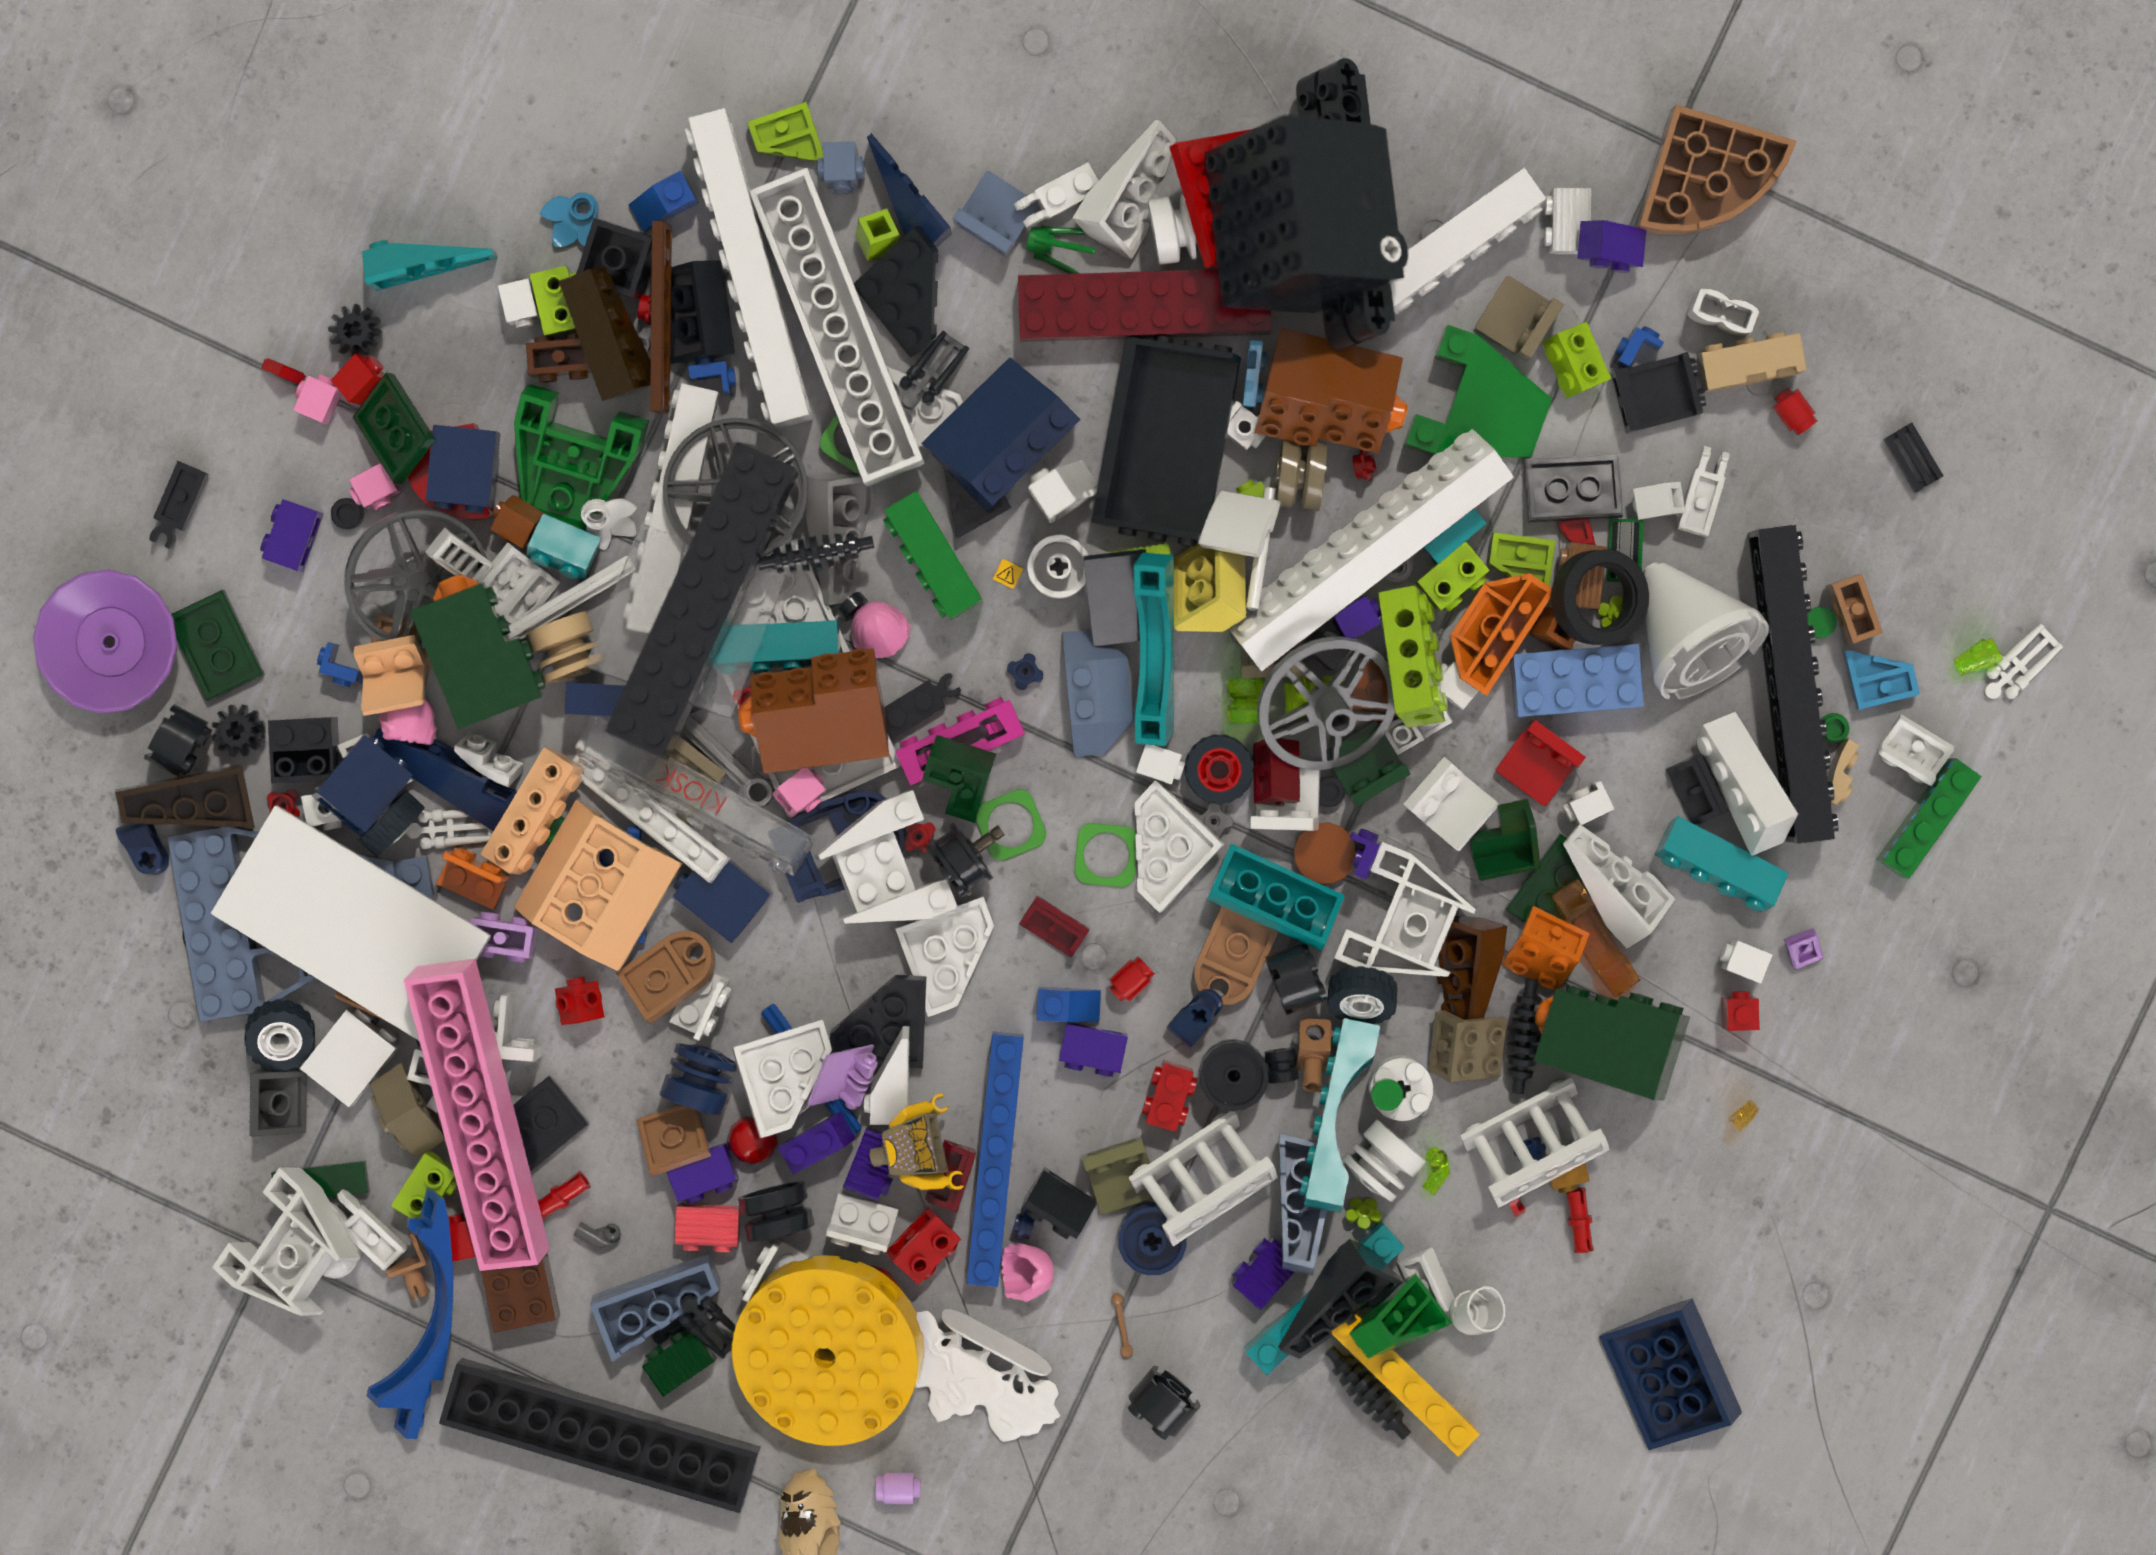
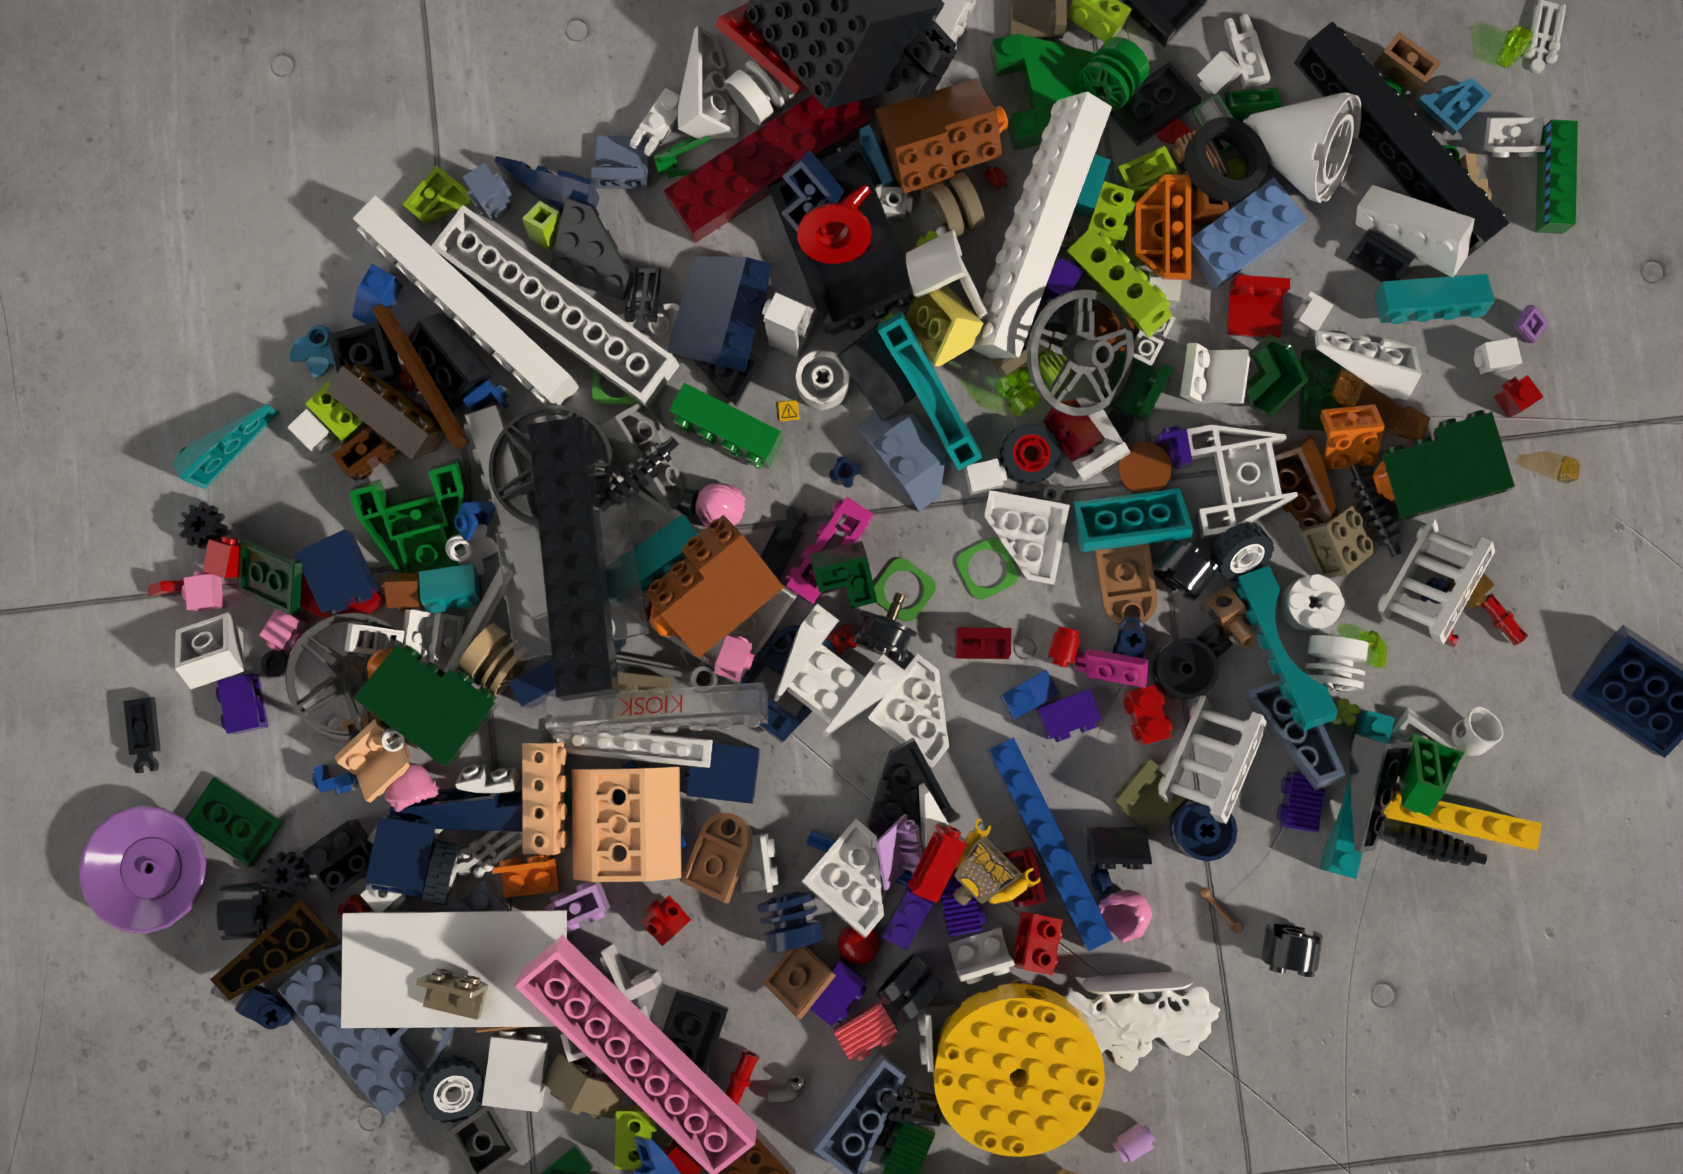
camera: 35 degrees left, 5 degrees down
green tile [1371,1078,1403,1111] -> none
none -> white brick [175,613,244,689]
none -> white hinge [382,728,405,752]
none -> dark tan bracket [416,969,488,1020]
none -> blue bracket [454,501,496,541]
none -> dark blue brick [781,149,844,233]
none -> red piece [797,185,872,264]
none -> red window [907,824,967,903]
none -> dark pink hinge [1075,649,1148,688]
none -> green wheel [1078,37,1150,111]
none -> green slope [1225,88,1283,122]

